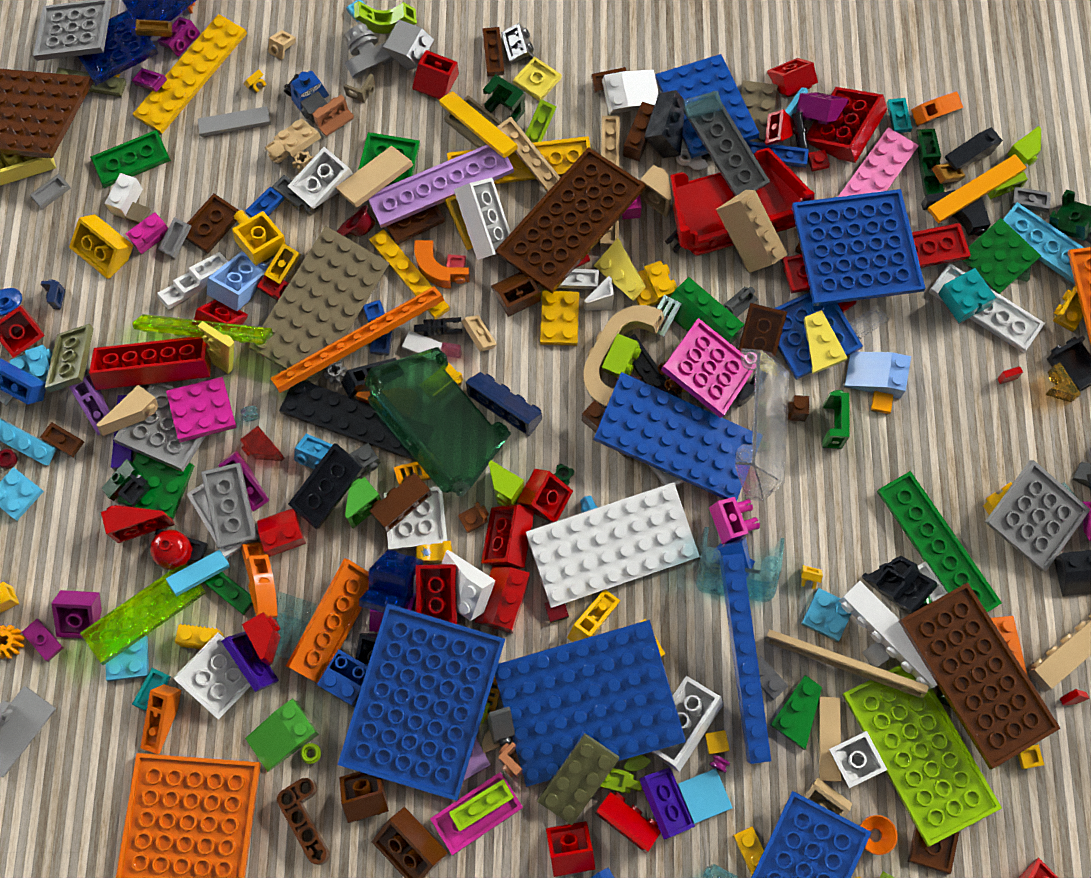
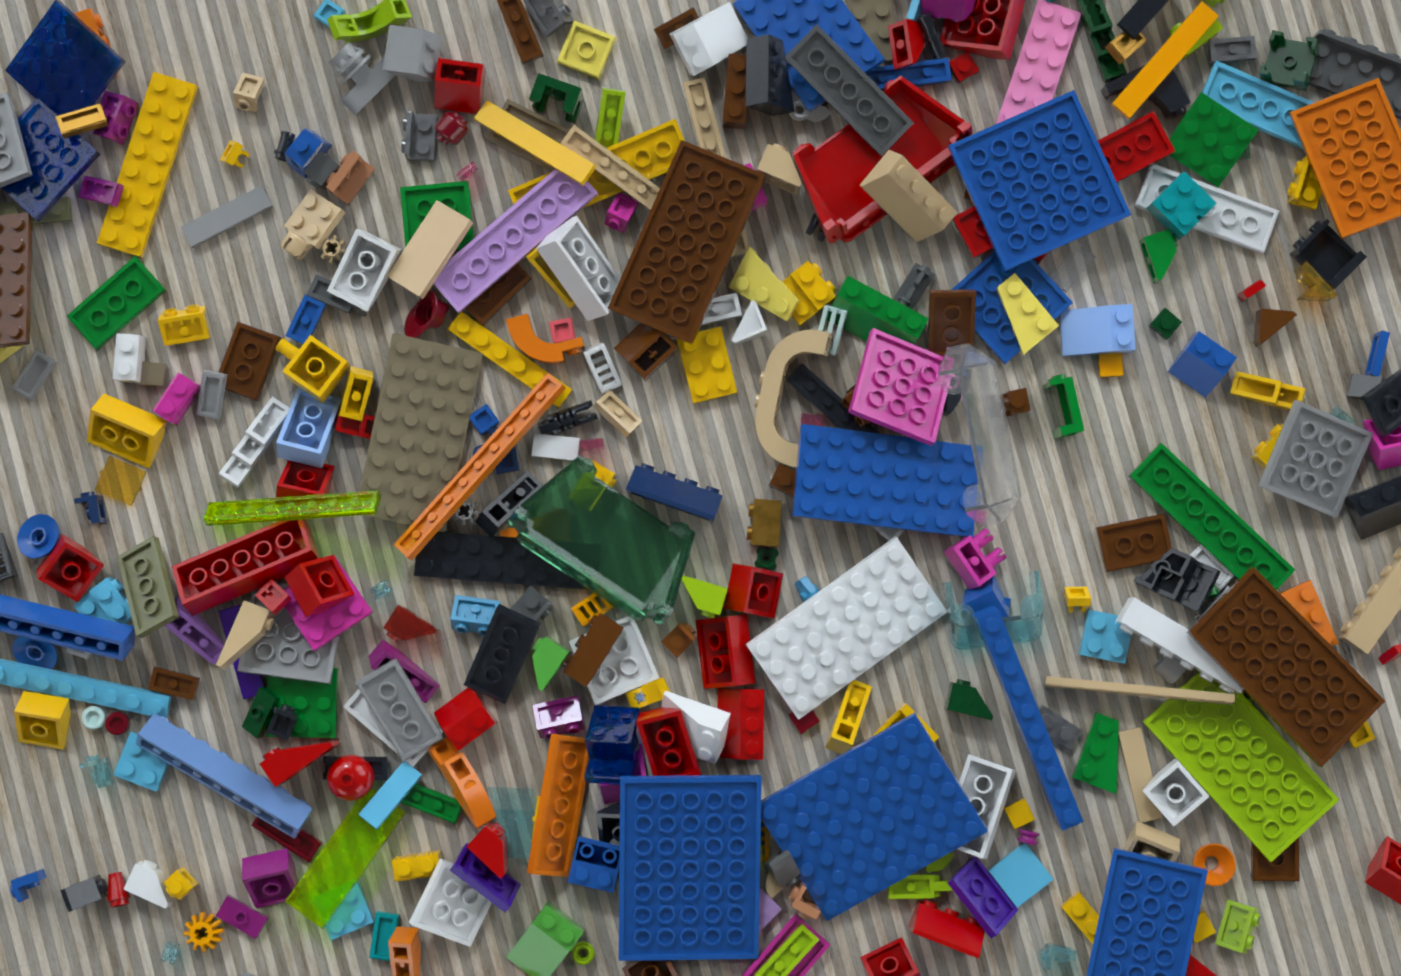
camera: 15 degrees left, 15 degrees up
light yellow wing [198,321,234,374] -> none
dark tan bracket [344,74,375,103] -> none
olive plate [537,733,619,825] -> none
lime brick [602,333,641,377] -> none
clear light blue tile [683,91,723,119] -> none
none -> clear yellow piece [94,456,147,506]
none -> medium blue brick [136,713,313,839]
none -> yellow bracket [157,304,211,346]
none -> dark red tile [251,817,323,863]
none -> red bracket [255,579,292,615]
none -> red slope [284,555,355,617]
none -> flat silver bracket [401,111,438,162]
none -> dark red head [435,111,469,146]
none -> clear pink tile [456,161,479,181]
none -> magenta bracket [533,695,585,739]
none -> white slope [582,342,622,394]
none -> dark pink bracket [604,193,639,233]
none -> pearl gold brick [746,499,782,547]
none -> dark green slope [944,679,993,720]
none -> reddish brown tile [1096,513,1172,572]
none -> green slope [1139,229,1178,284]
none -> dark green plate [1148,308,1182,340]
none -> blue slope [1167,331,1237,397]
none -> yellow slope [1230,371,1306,411]
none -> reddish brown slope [1253,308,1297,347]

